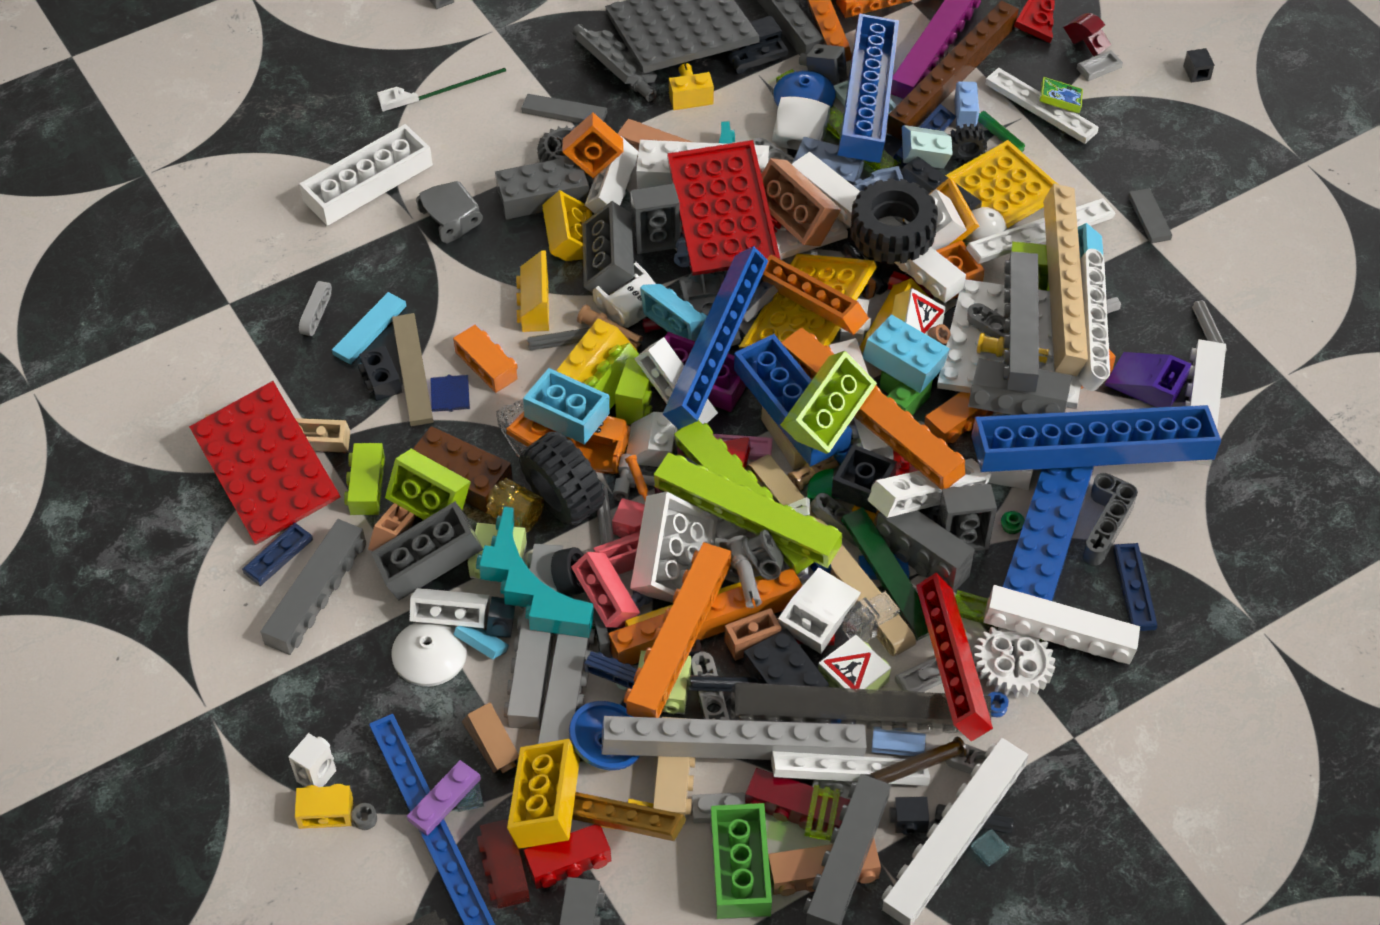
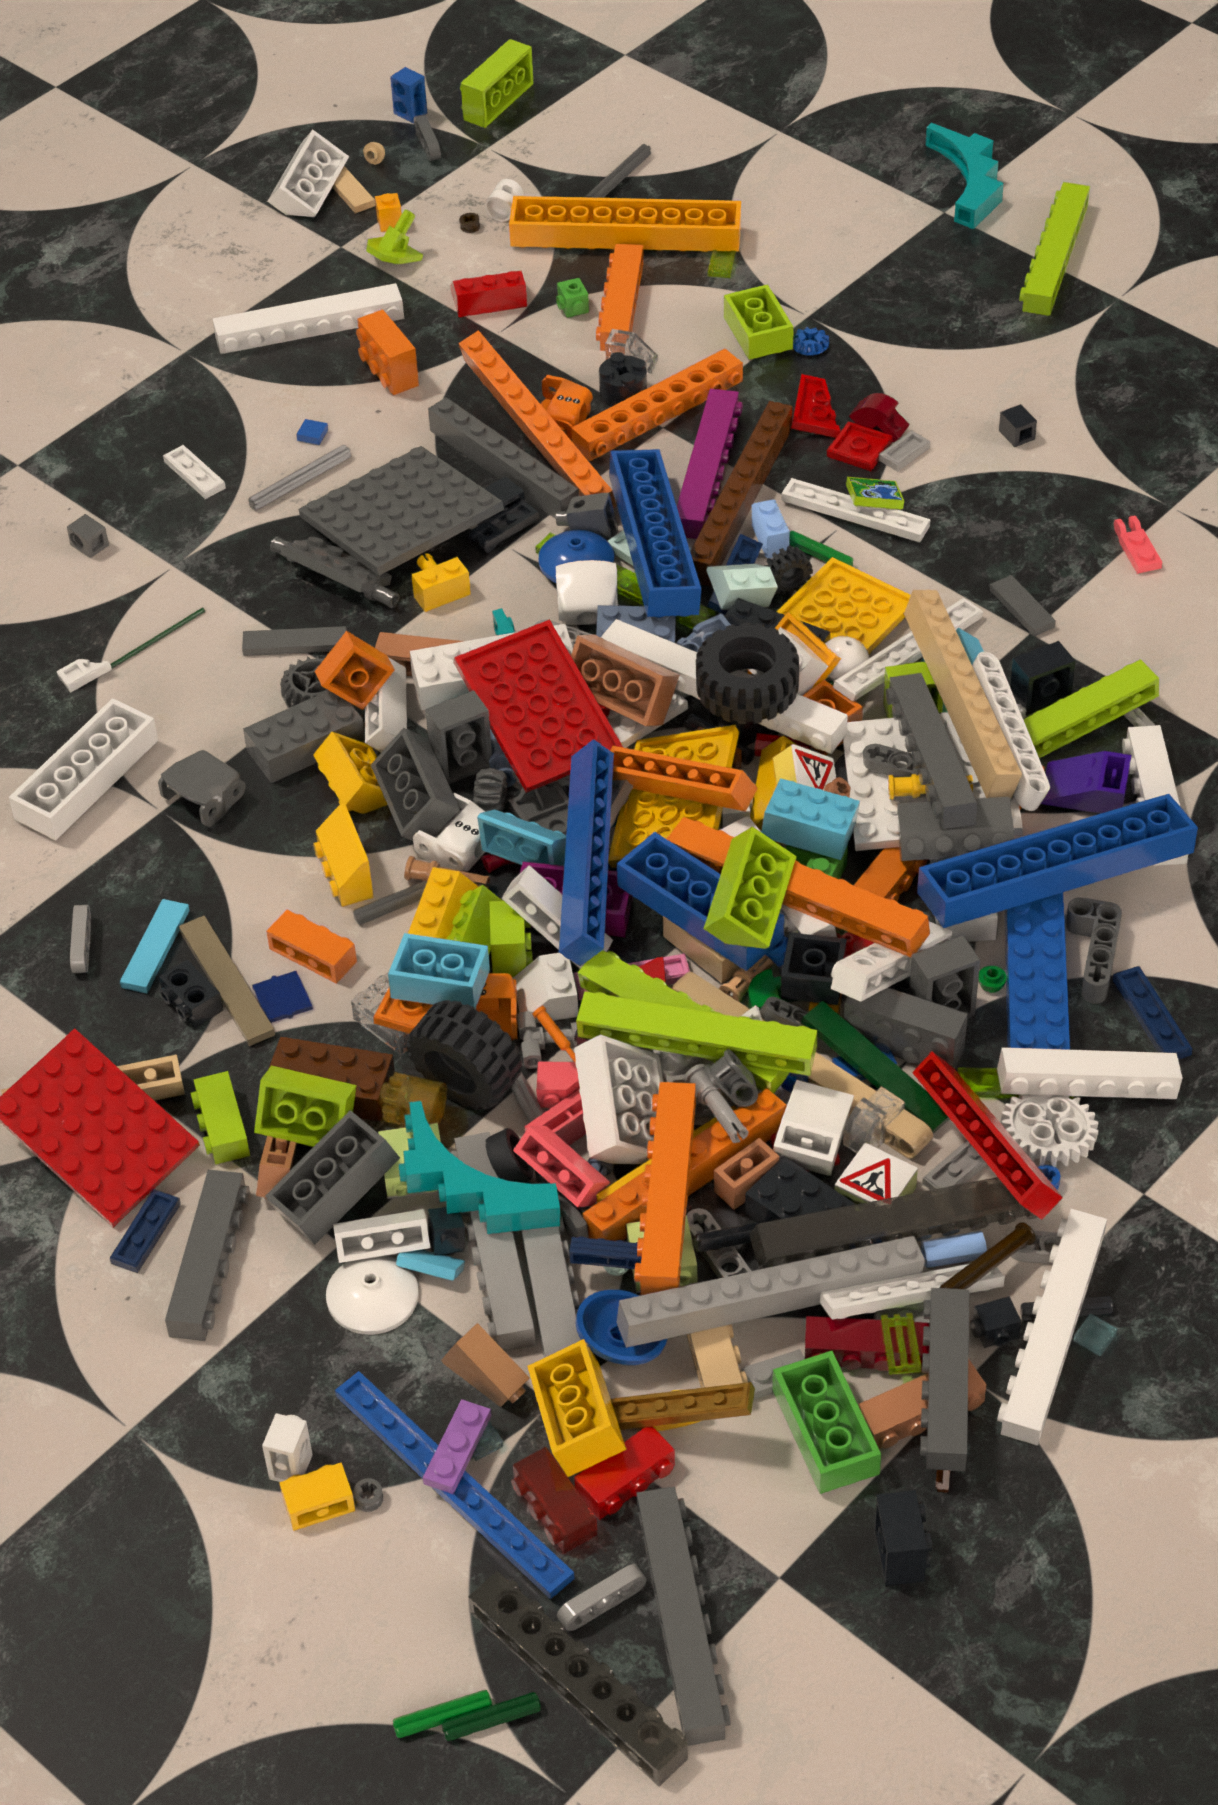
camera: 15 degrees left, 5 degrees down
none -> dark grey gear [473,768,508,812]
none -> red tile [827,421,893,471]
none -> black brick [1010,641,1076,715]
none -> lime brick [1023,659,1159,758]
none -> coral hinge [1114,516,1162,574]

